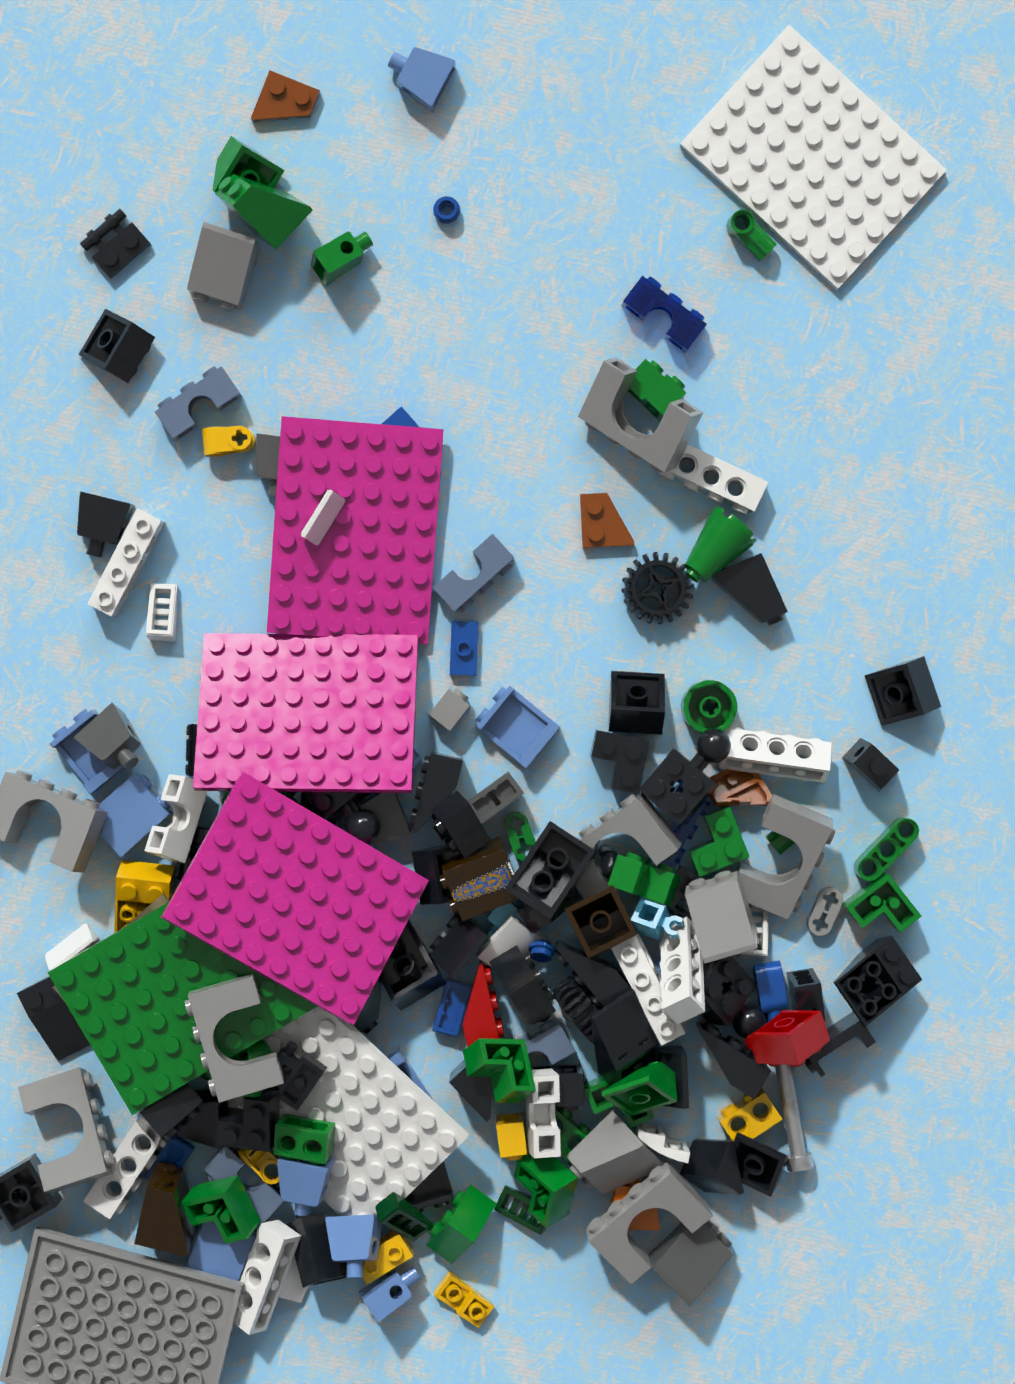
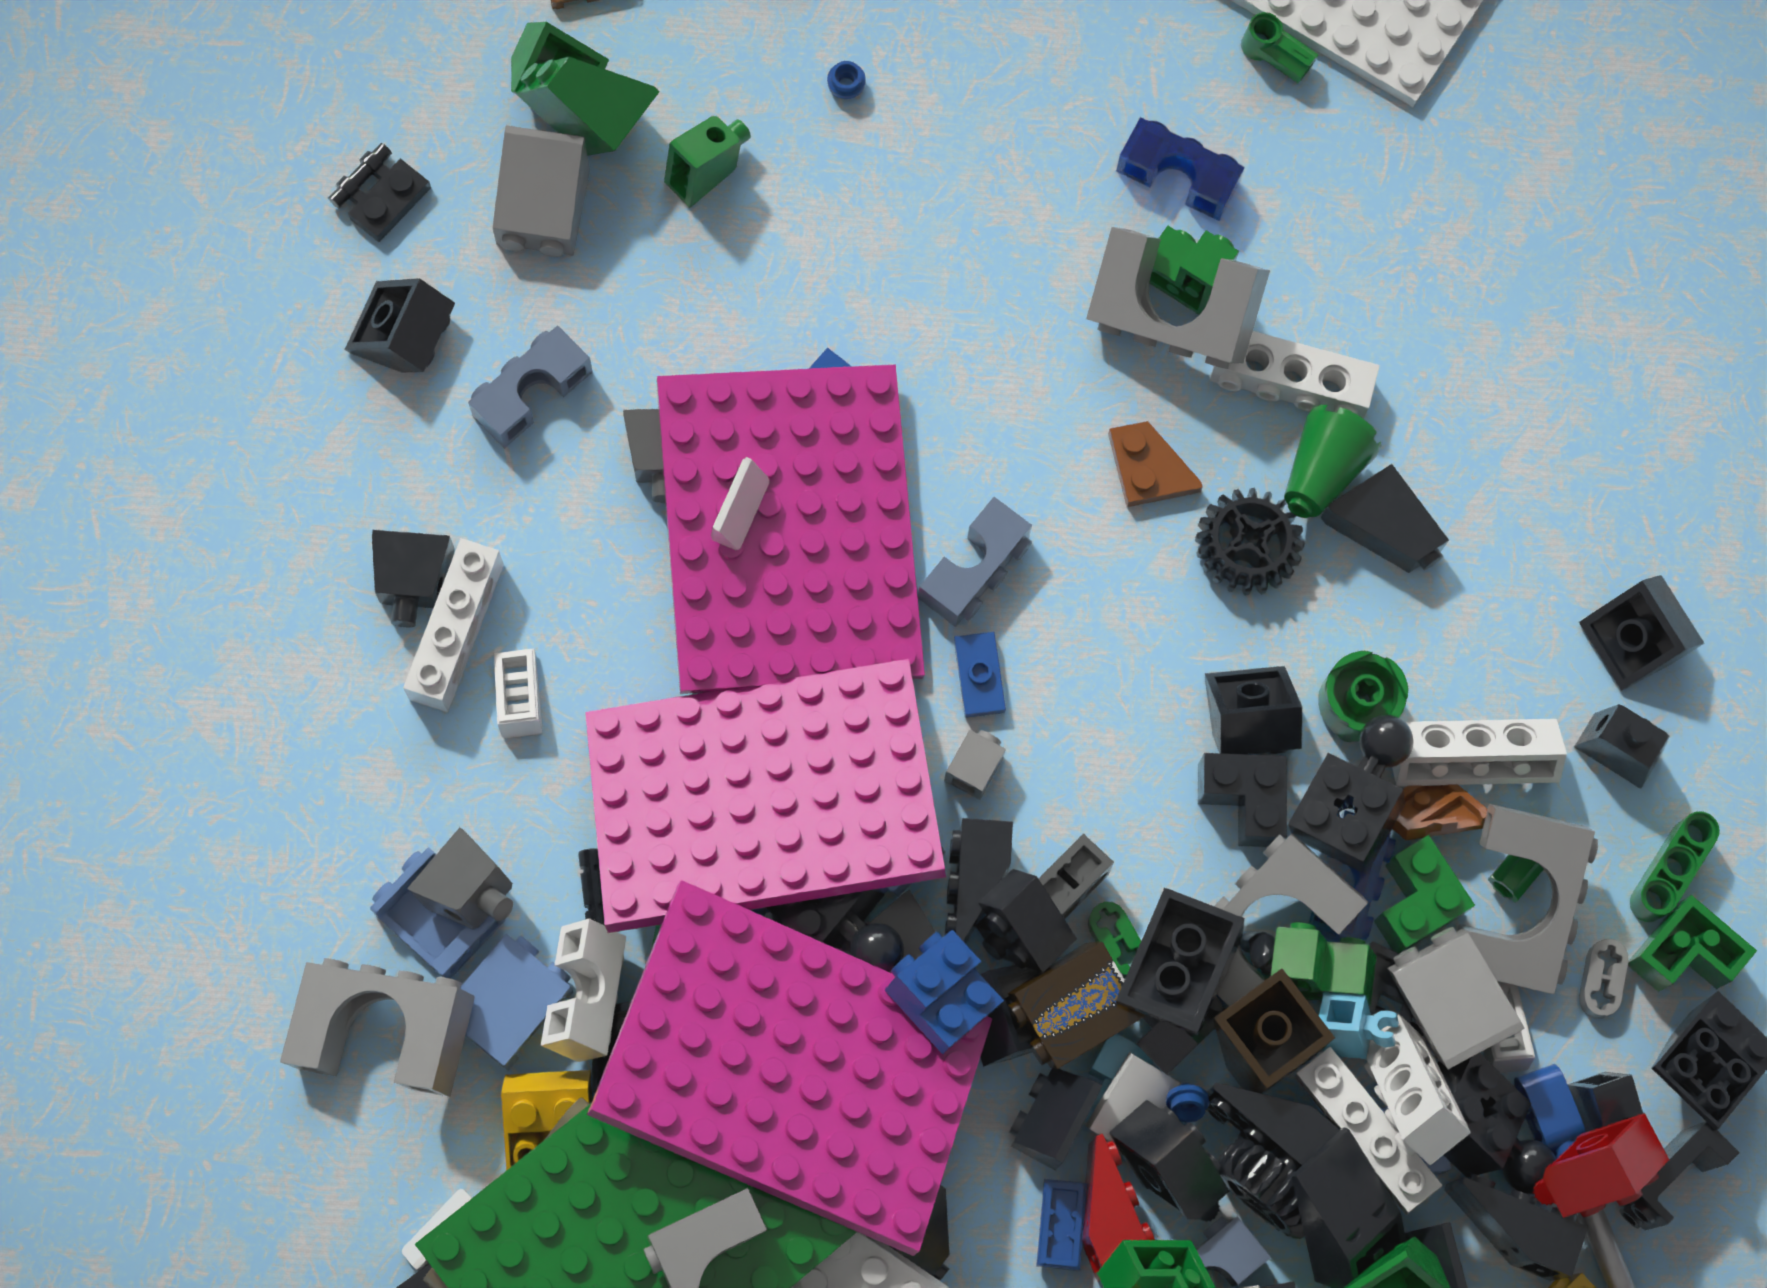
camera: 15 degrees left, 15 degrees down
yellow piece [202,426,256,457] -> none
black slope [379,919,447,1011] -> none
medium blue panel [475,686,560,768] -> none
none -> blue plate [885,930,1004,1054]

